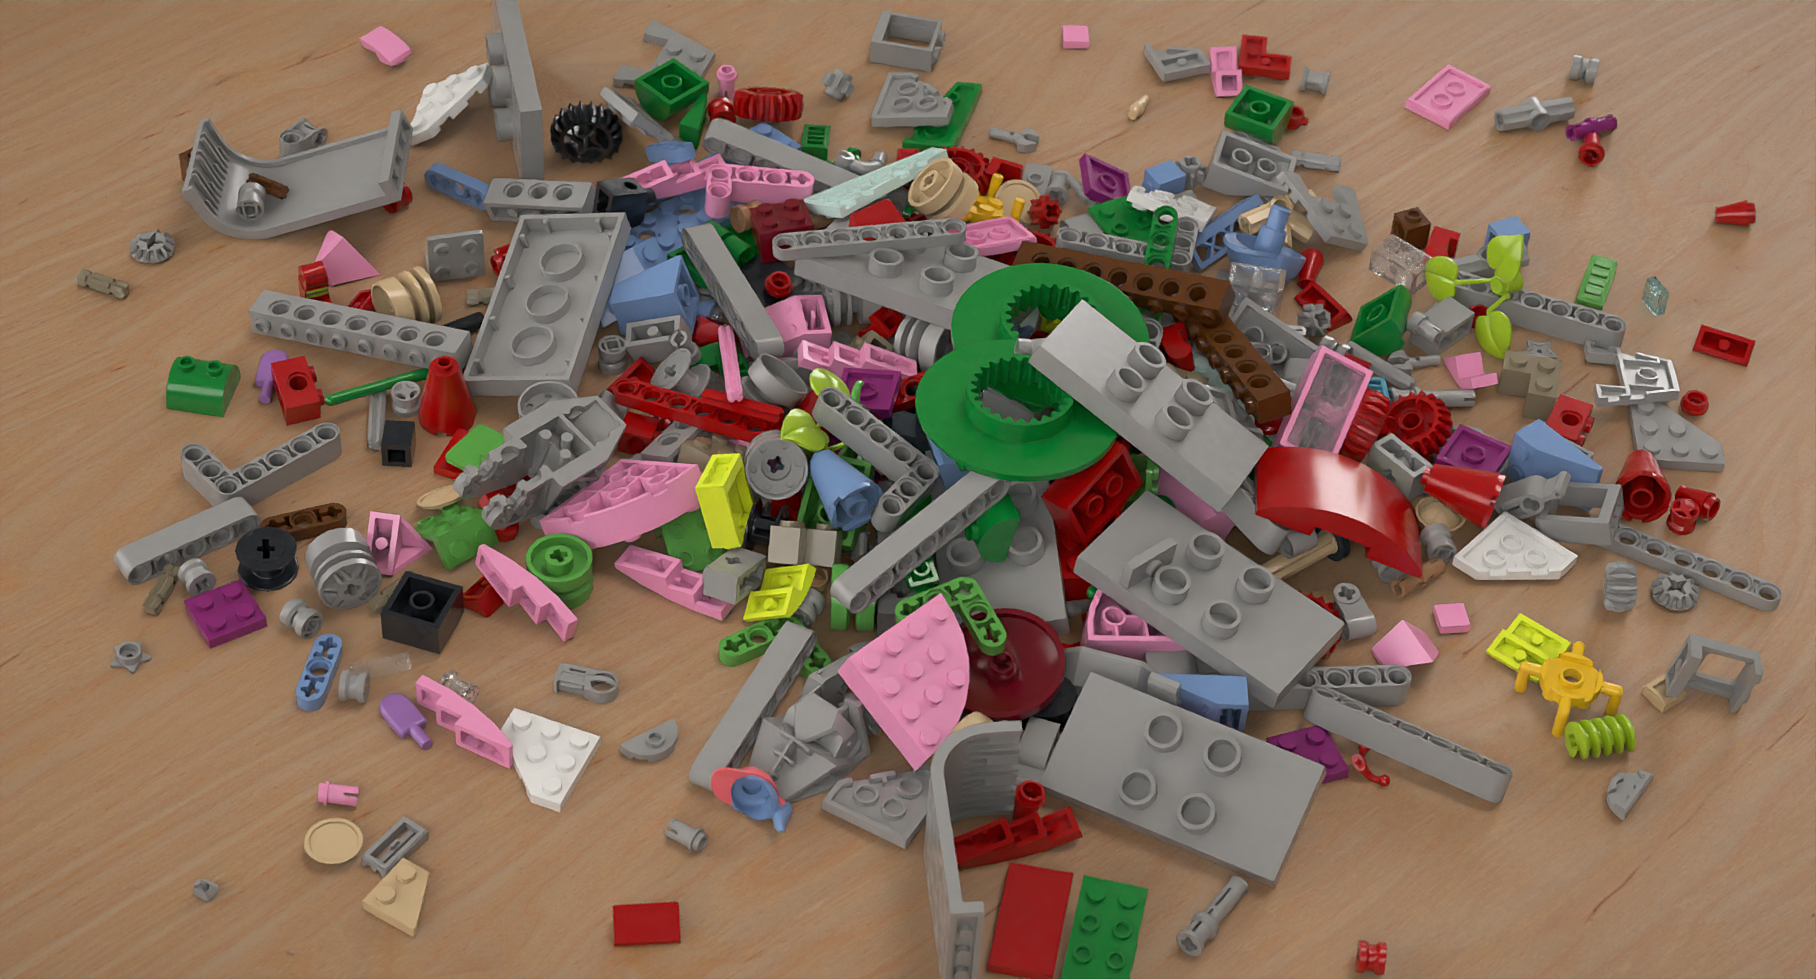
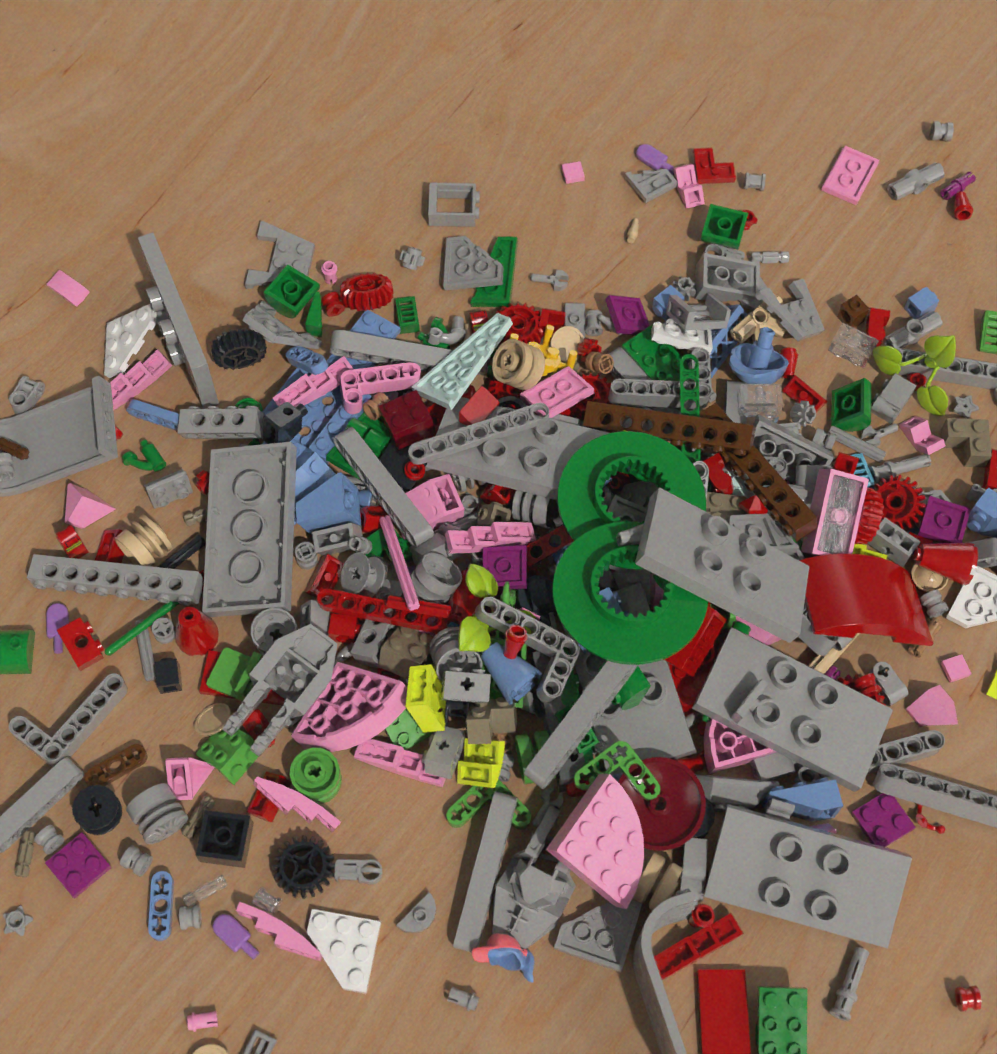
camera: 10 degrees left, 20 degrees up
none -> bright pink slope [110,349,173,410]
none -> green plant [122,440,167,472]
none -> black gear [272,835,335,899]
none -> light grey brick [441,667,491,703]
none -> red cone [503,625,528,659]
none -> medium nougat wheel [585,352,614,374]
none -> medium lavender piece [636,144,675,175]
none -> light grey window [666,293,731,331]
none -> red slope [738,495,768,514]
none -> red wheel [854,673,882,698]

